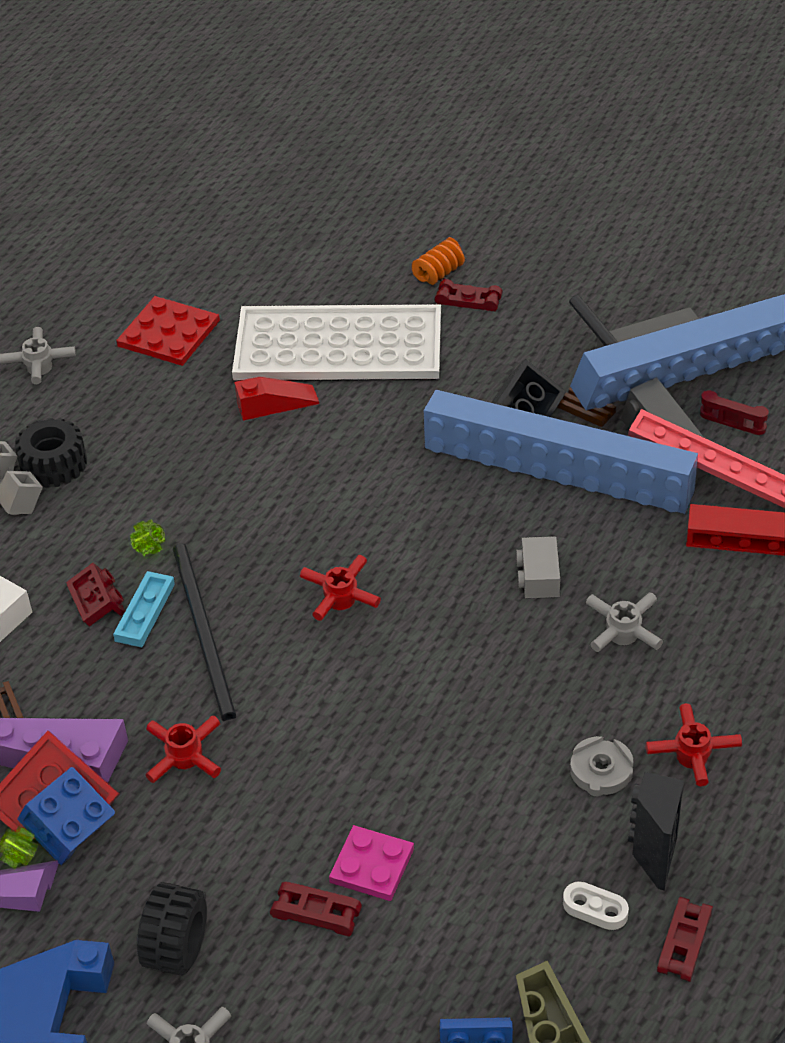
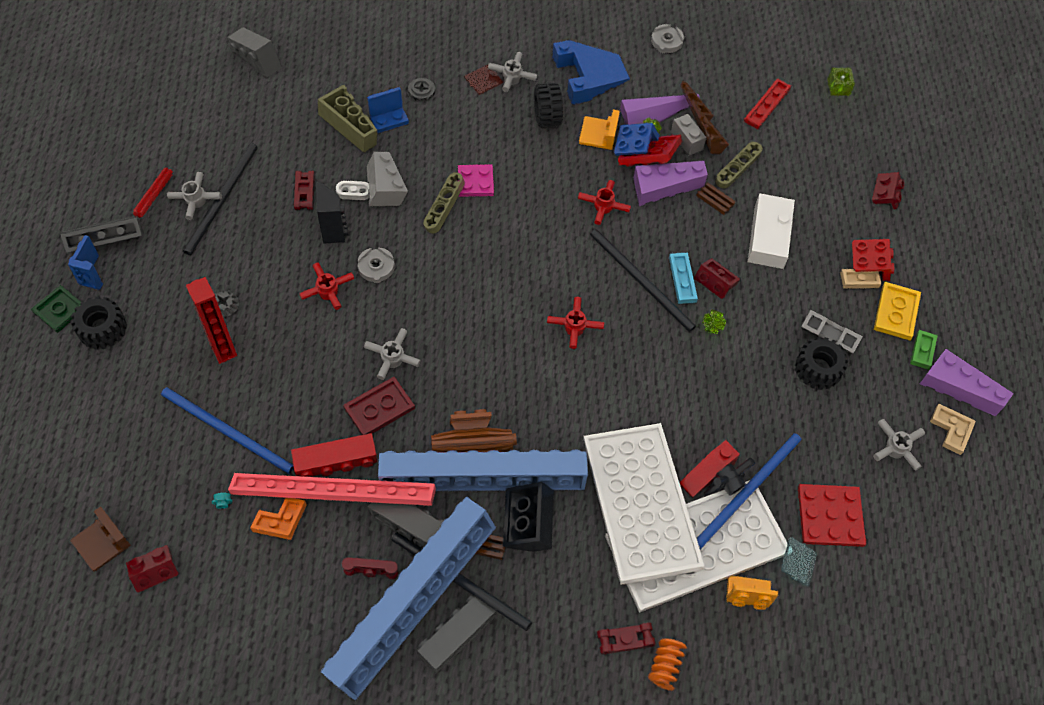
camera: 150 degrees right, 15 degrees up
dark red plate [270,882,362,936] -> none
light grey brick [516,537,560,598] -> none
none -> dark red plate [343,377,415,435]
none -> light grey wedge [367,152,408,206]
none -> olive beam [423,172,465,234]
none -> dark orange plate [431,409,517,453]
none -> light orange bracket [579,109,620,150]
none -> white plate [583,423,705,585]
none -> blue piece [696,433,801,550]
none -> black bar [704,457,755,496]
none -> light orange bracket [727,576,778,610]
none -> clear light blue piece [780,537,817,586]

